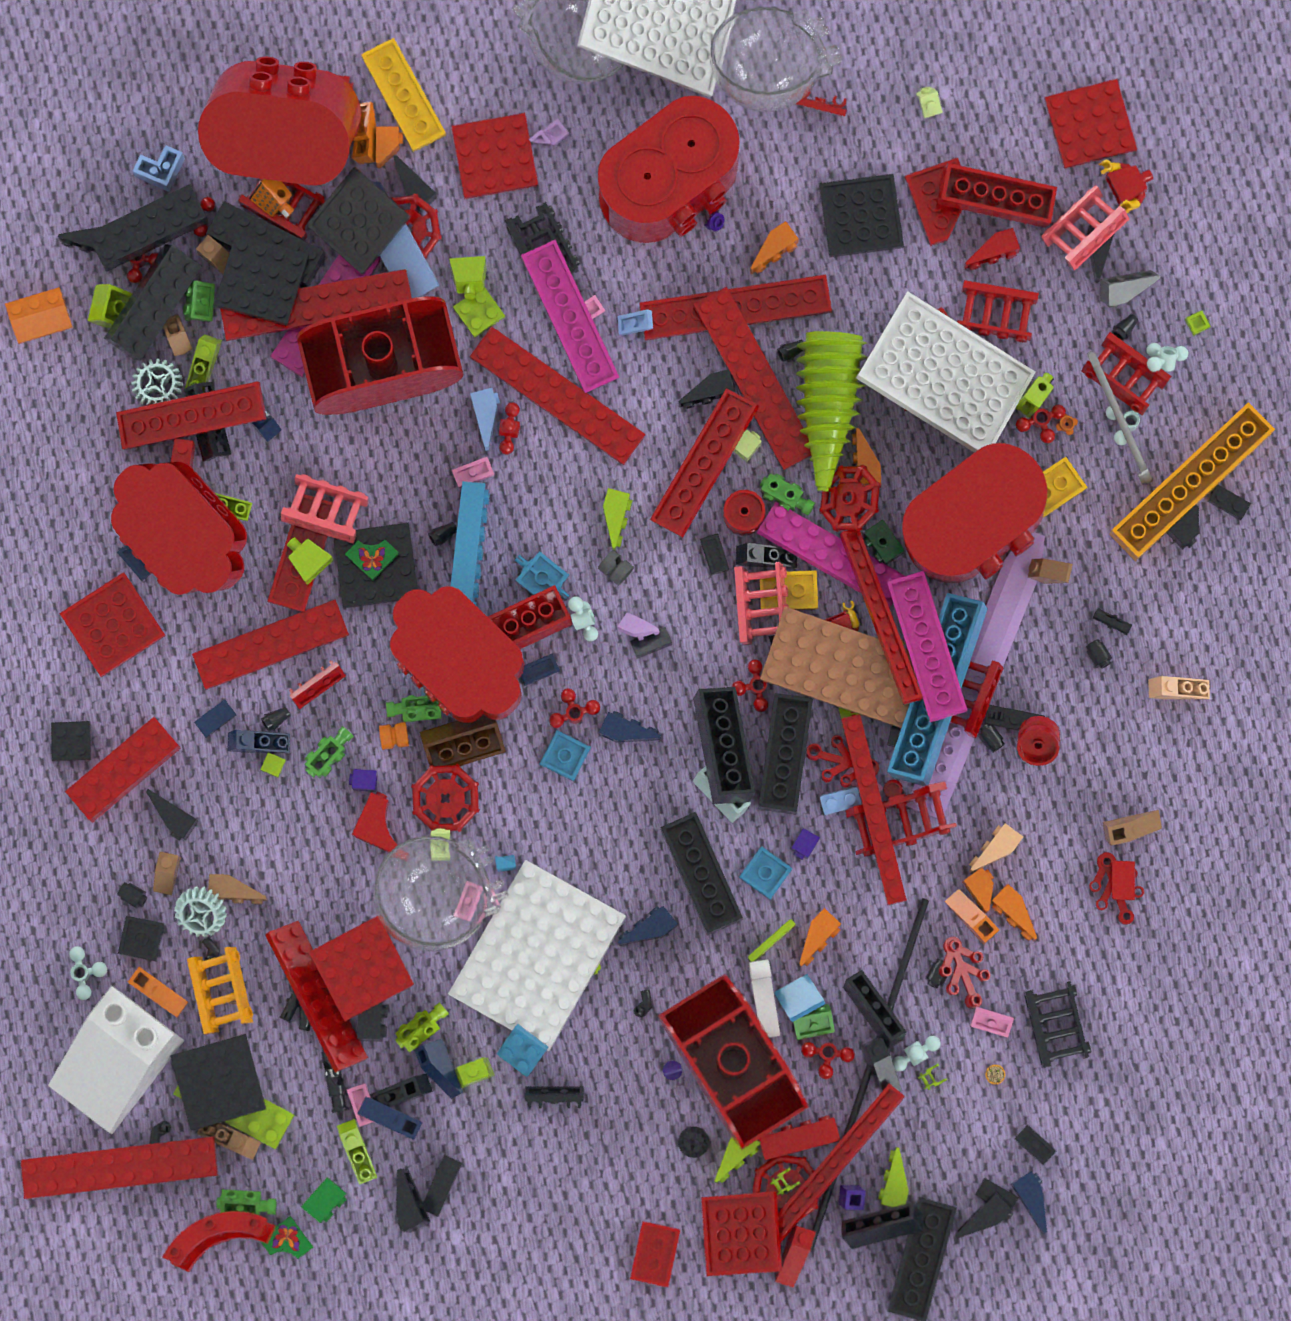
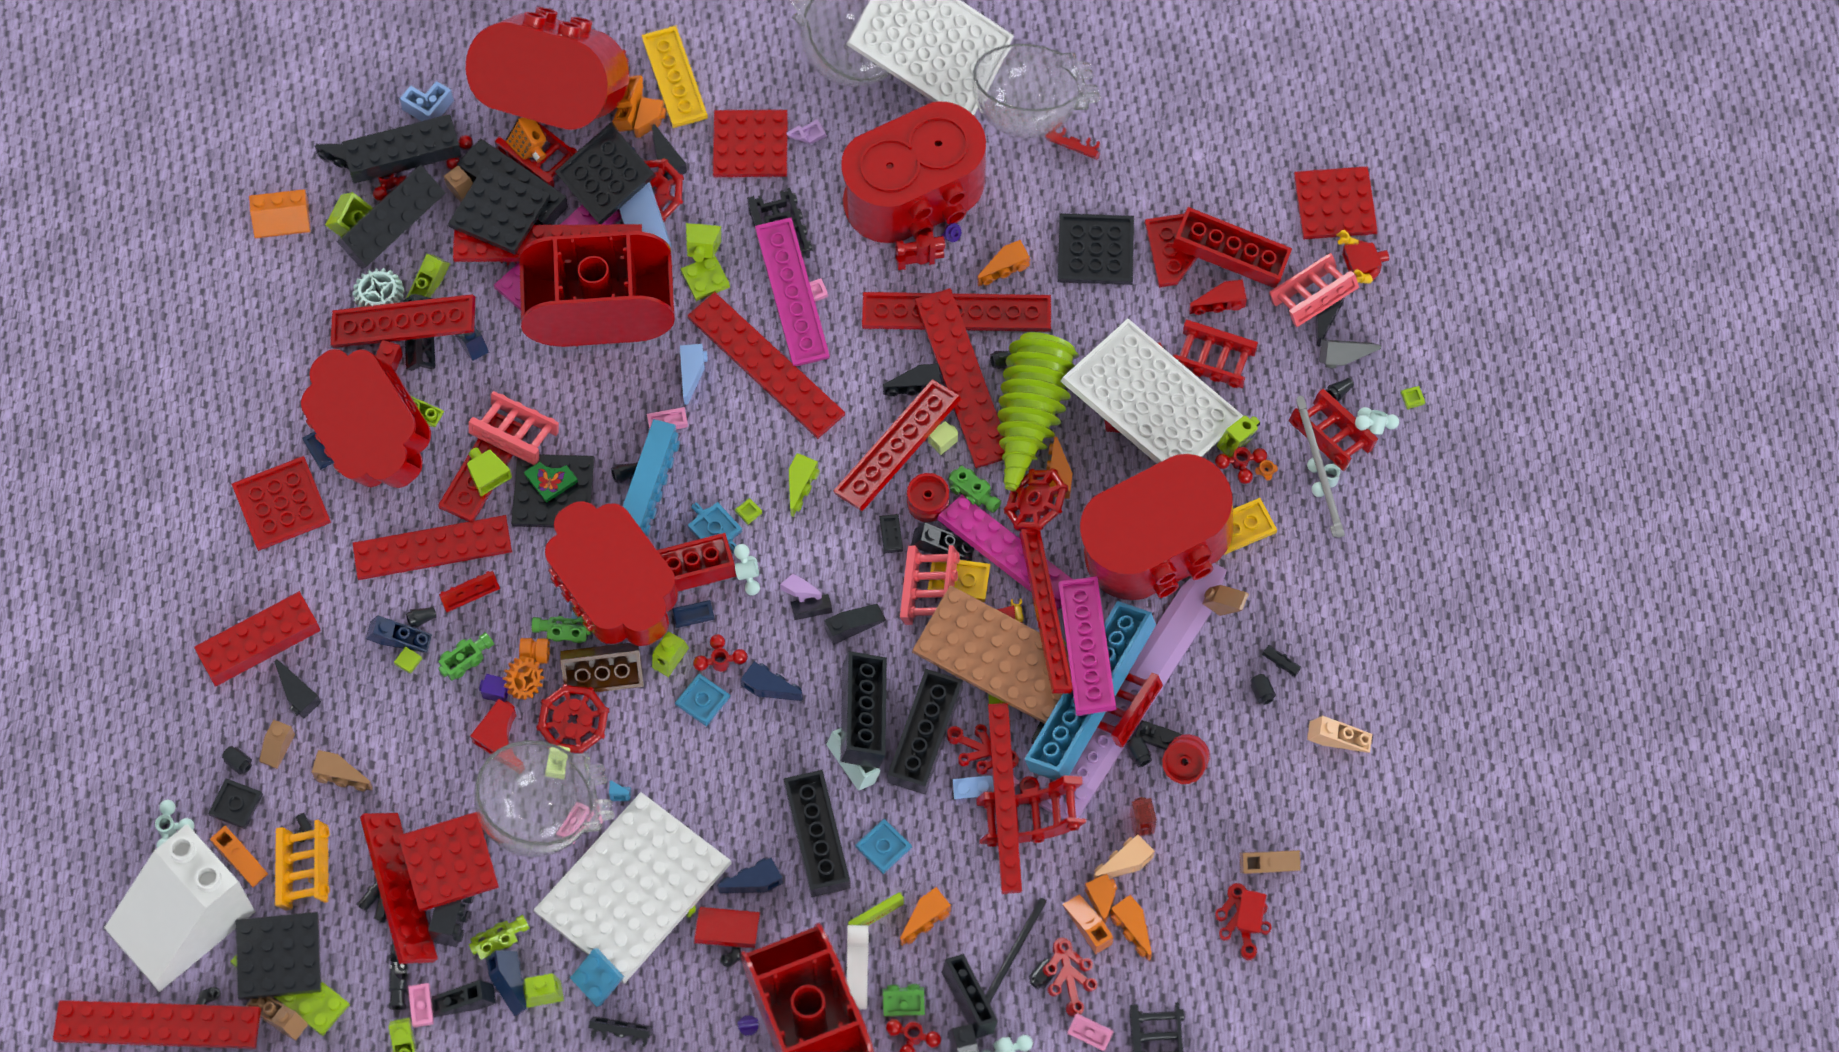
camera: 10 degrees right, 15 degrees down
black plate [51,721,91,761] -> none
medium nougat slope [163,314,193,356] -> none
light aqua gear [174,886,227,938] -> none
bright green bracket [183,280,215,322] -> none
dark blue tile [194,699,236,738] -> none
dark blue slope [357,1096,422,1140] -> none
red piece [499,402,520,455] -> none
dark grey wheel [598,550,634,586] -> none
light blue plate [617,310,653,335] -> none
red piece [732,659,769,712] -> none
tile [774,974,826,1023] -> none
dark purple brick [791,828,820,860] -> none
dark green brick [863,519,905,565] -> none
yellowish green bracket [916,87,943,118] -> none
light orange brick [1109,402,1275,562] -> none
black slope [1167,504,1199,550] -> none
black plate [1208,485,1251,521] -> none
none -> orange gear [503,656,544,700]
none -> lime torso [652,631,689,678]
none -> red tile [694,907,760,949]
none -> lime tile [735,498,762,525]
none -> black slope [824,604,886,645]
none -> red hips [895,232,945,270]
none -> clear red brick [1130,797,1157,836]

